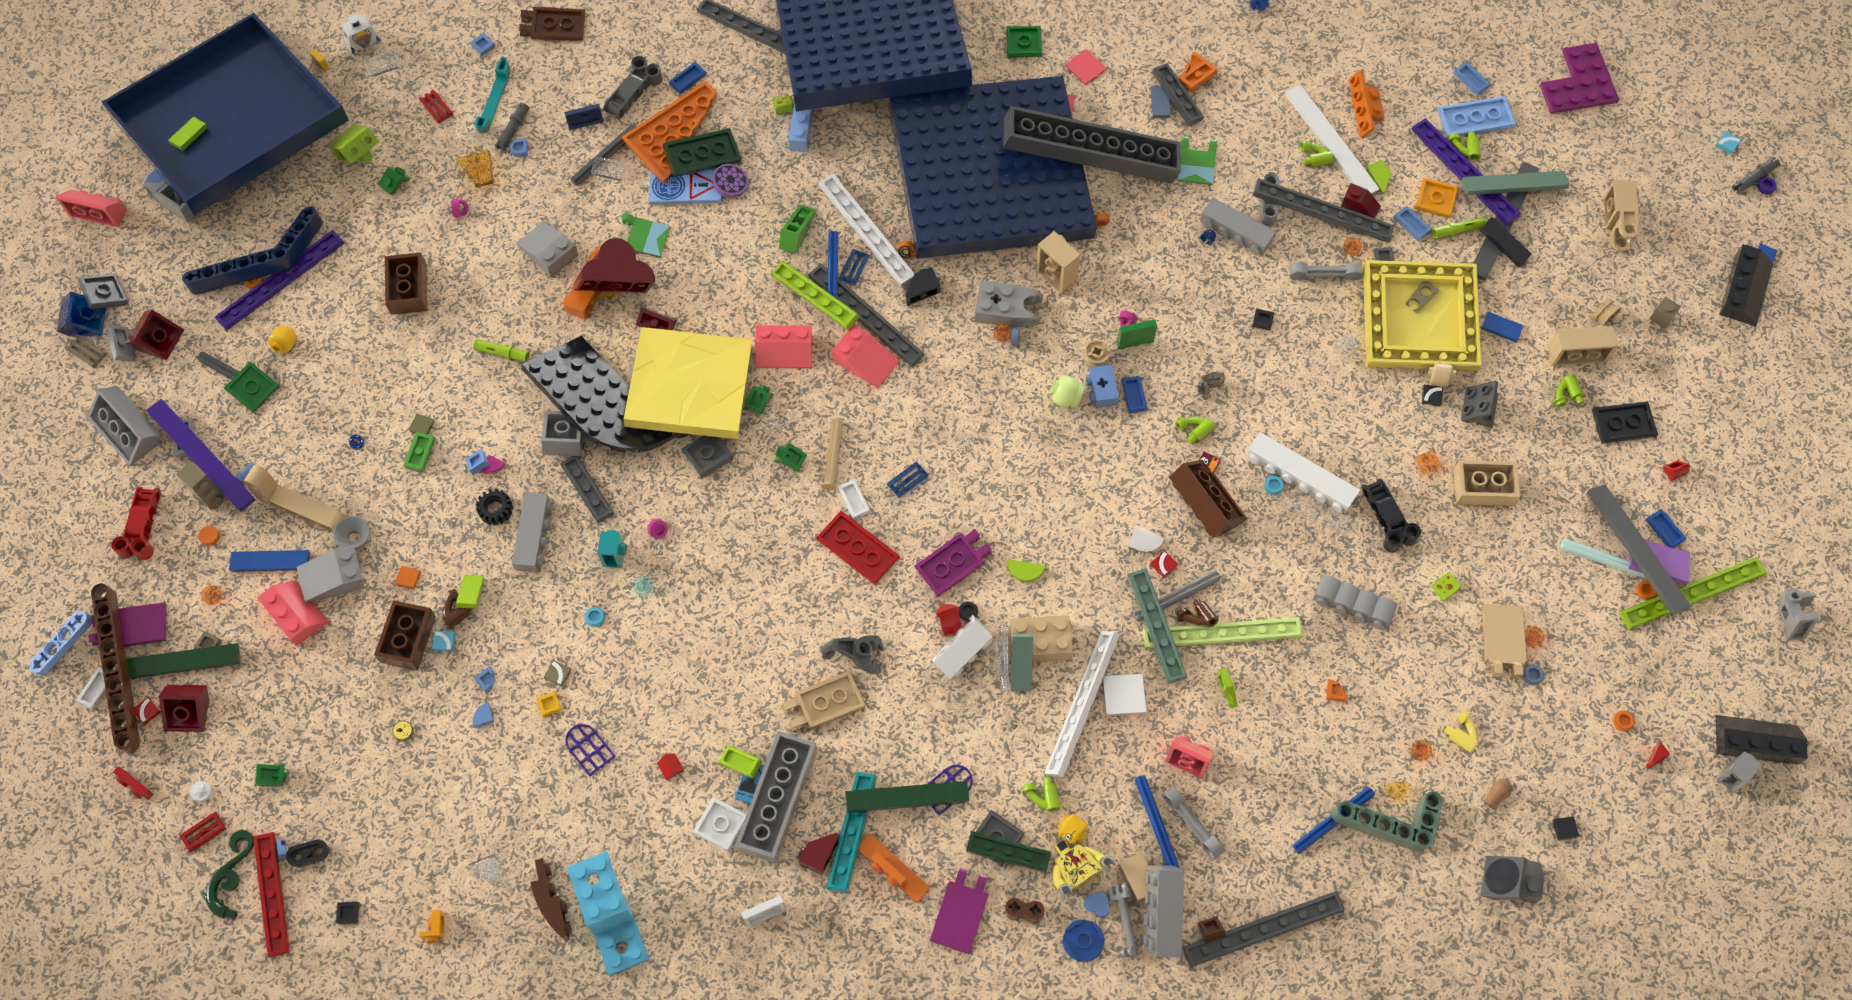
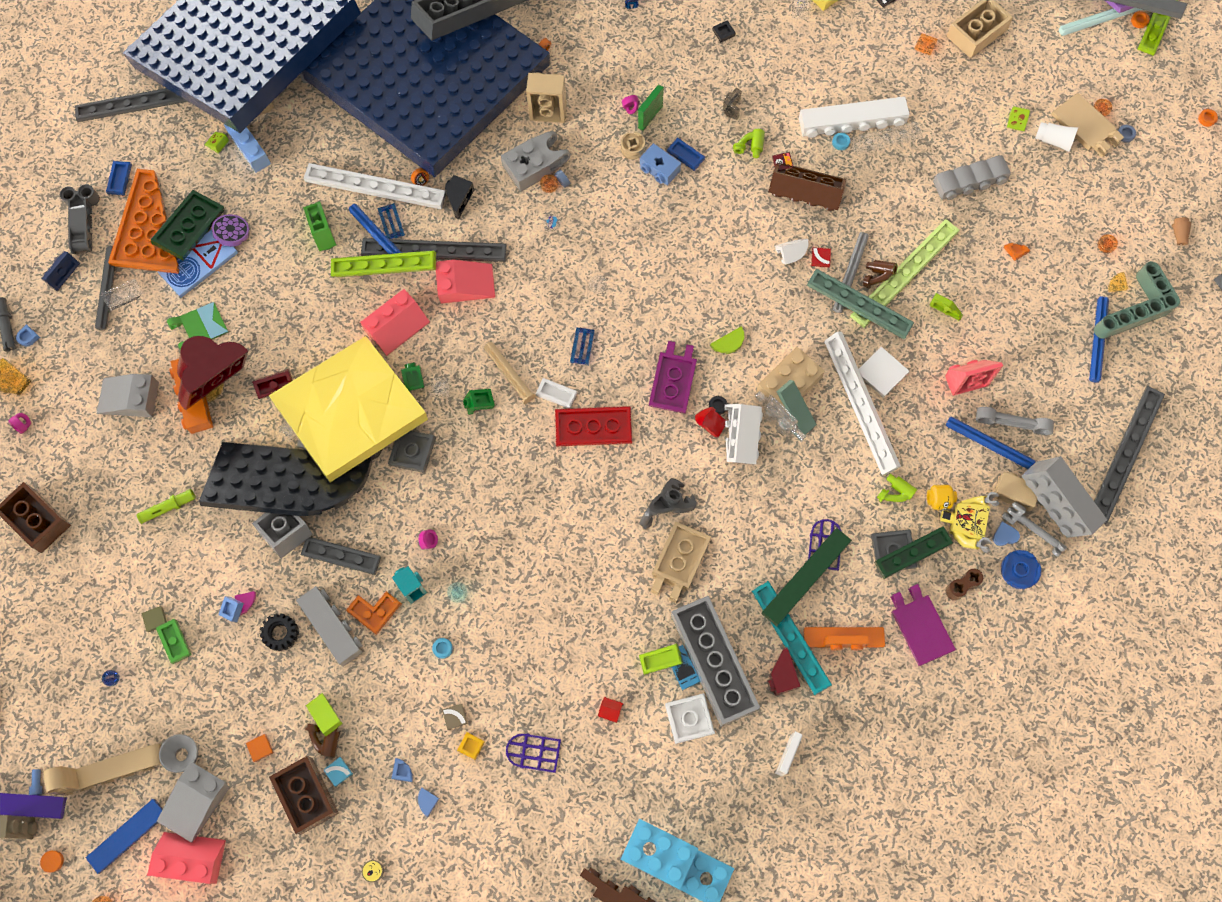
camera: 40 degrees left, 5 degrees up
yellowish green piece [1050,376,1084,408] -> none
reddish brown tile [1198,916,1226,943] -> none
black piece [1362,478,1421,553] -> none
light yellow plant [1444,710,1478,753] -> none
none -> orange tile [346,591,402,635]
none -> clear tile [543,214,561,232]
none -> white plant [1035,122,1078,152]

